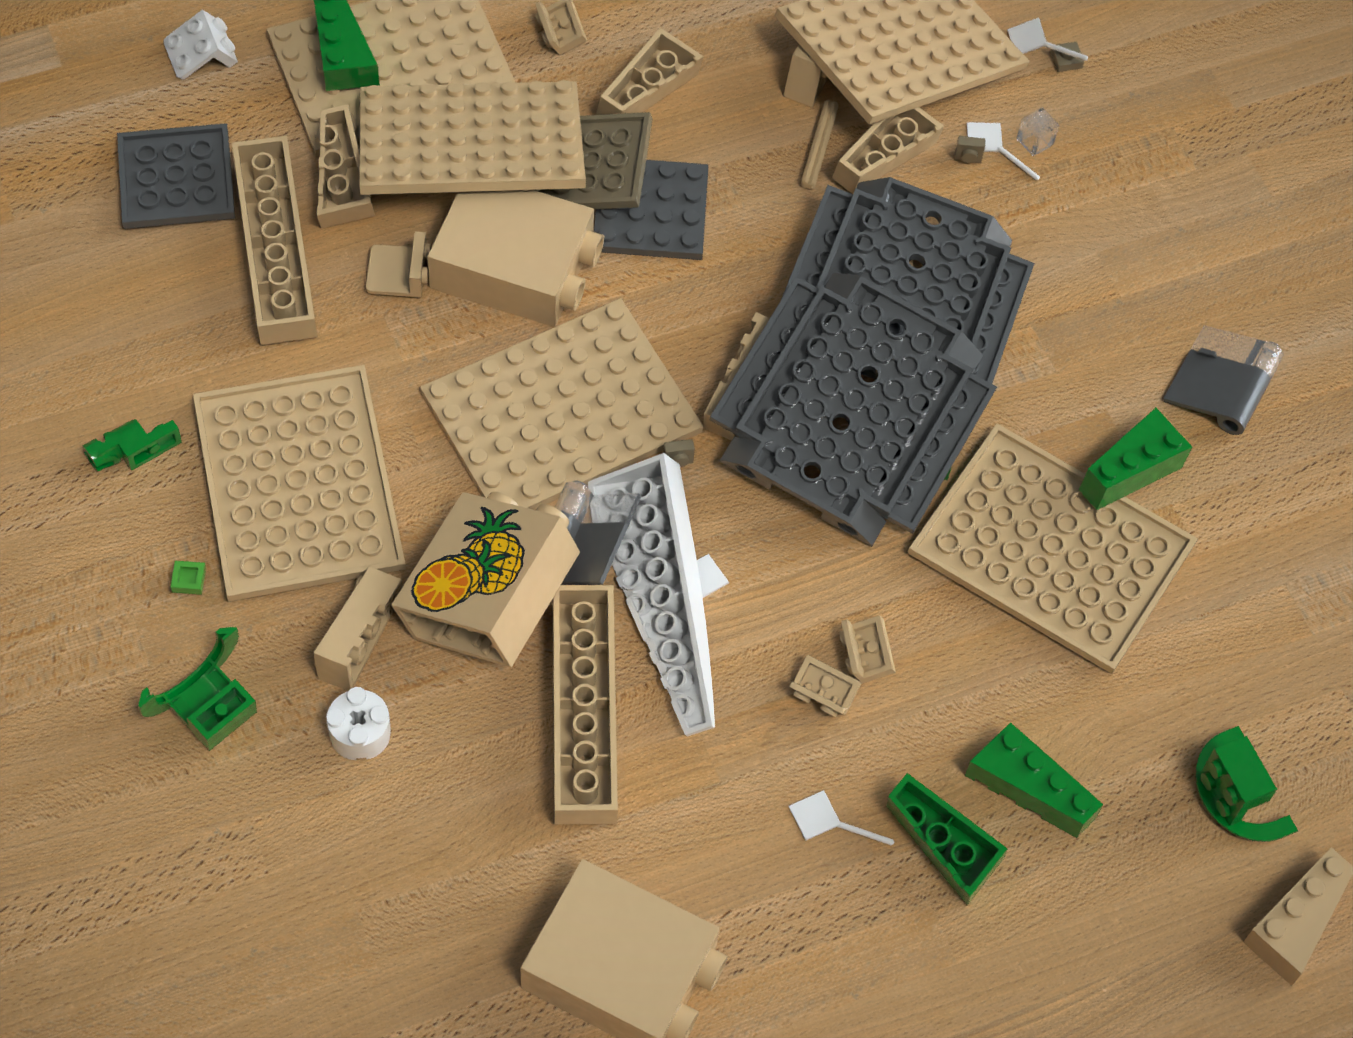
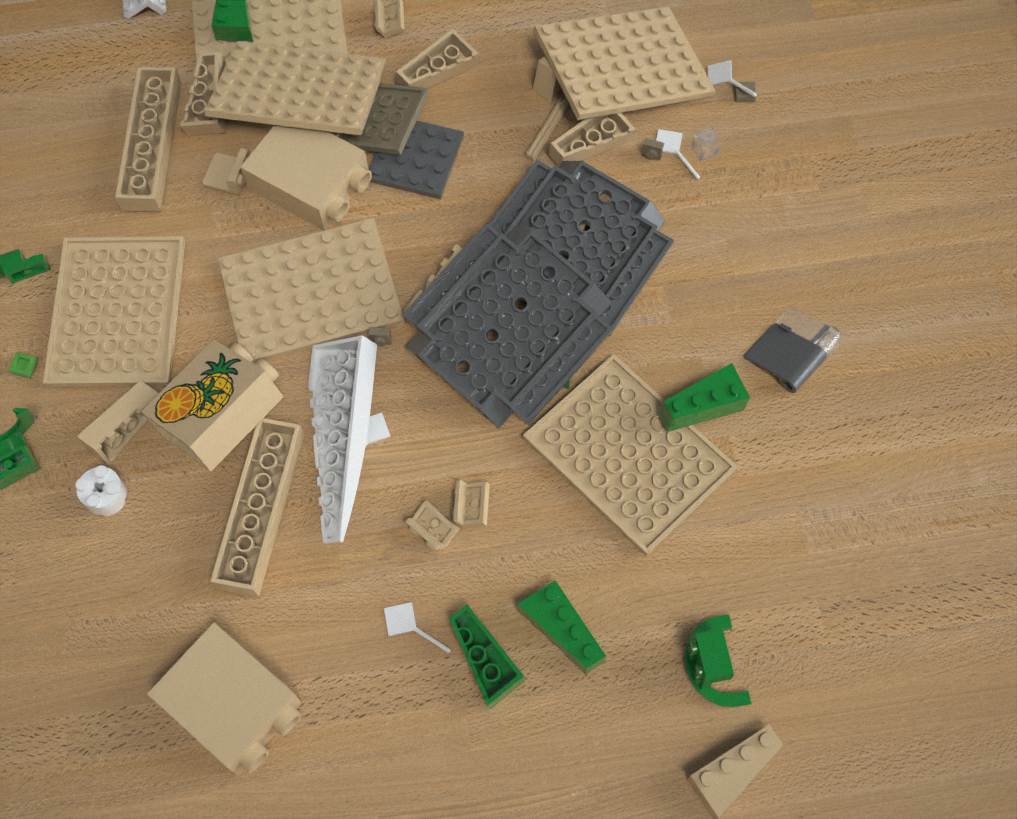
camera: 20 degrees right, 5 degrees up
dark grey plate [117,123,235,229] -> none
door [555,480,642,585] -> none

